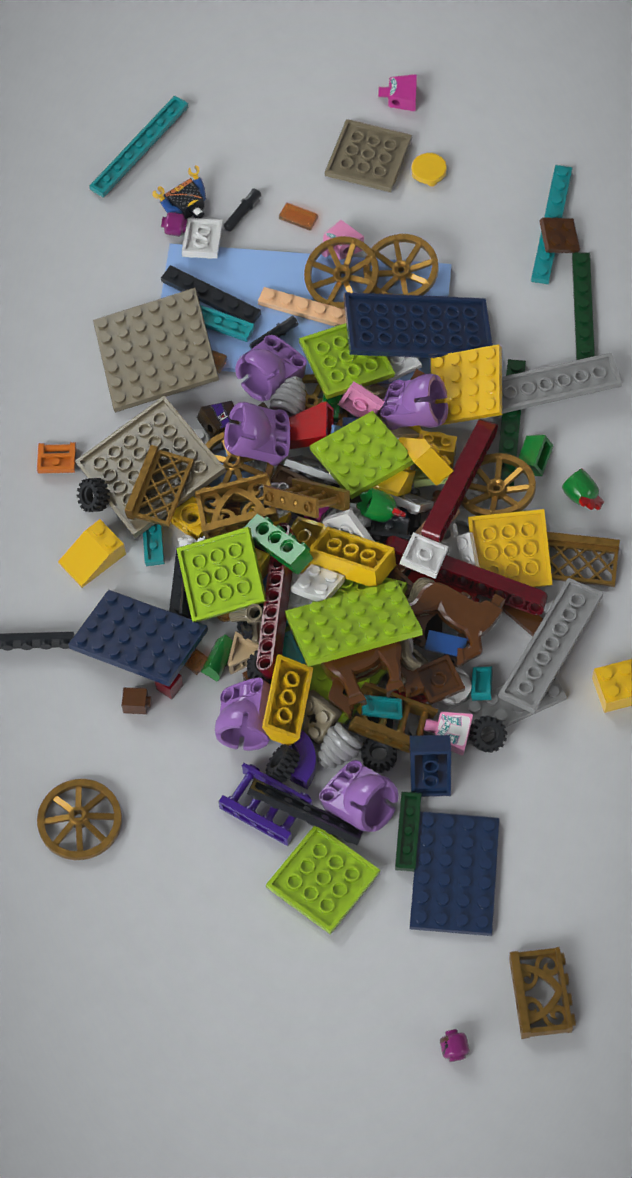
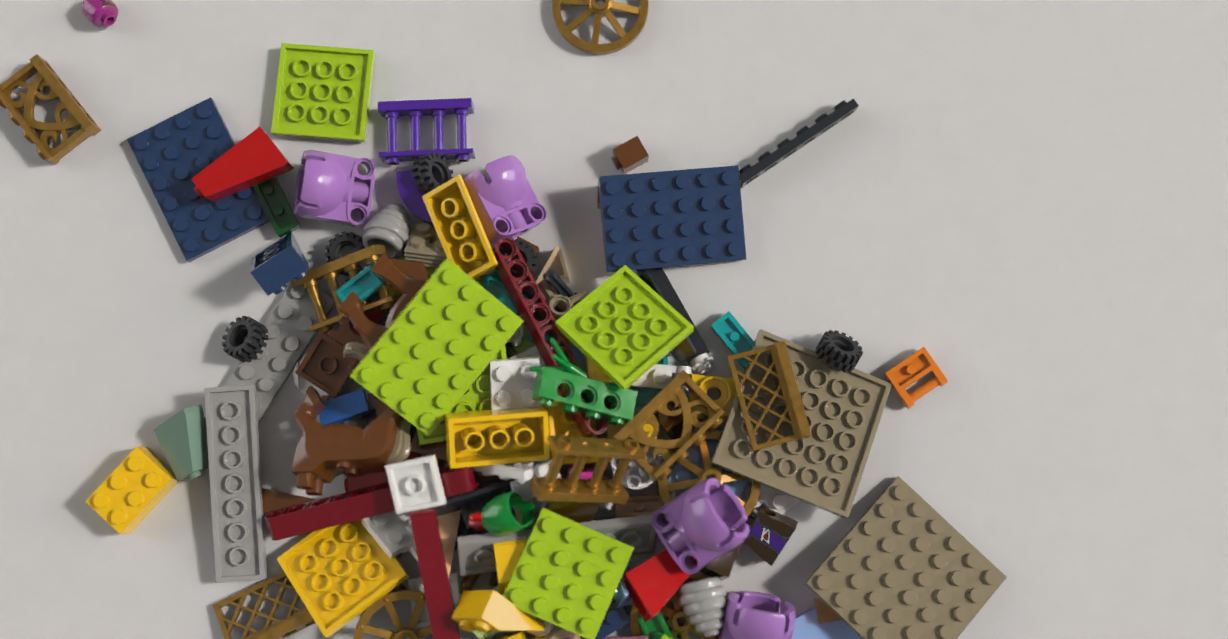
camera: 145 degrees right, 20 degrees up
yellow slope [58,519,126,588] -> none
clear orange plate [184,649,208,675] -> none
green brick [201,634,233,681] -> none
black plate [247,778,363,845] -> none
torso [424,712,473,755] -> none
teal tile [471,666,493,701] -> none
none -> sand green slope [153,405,209,481]
none -> red slope [191,127,294,202]
none -> green plant [529,338,588,377]

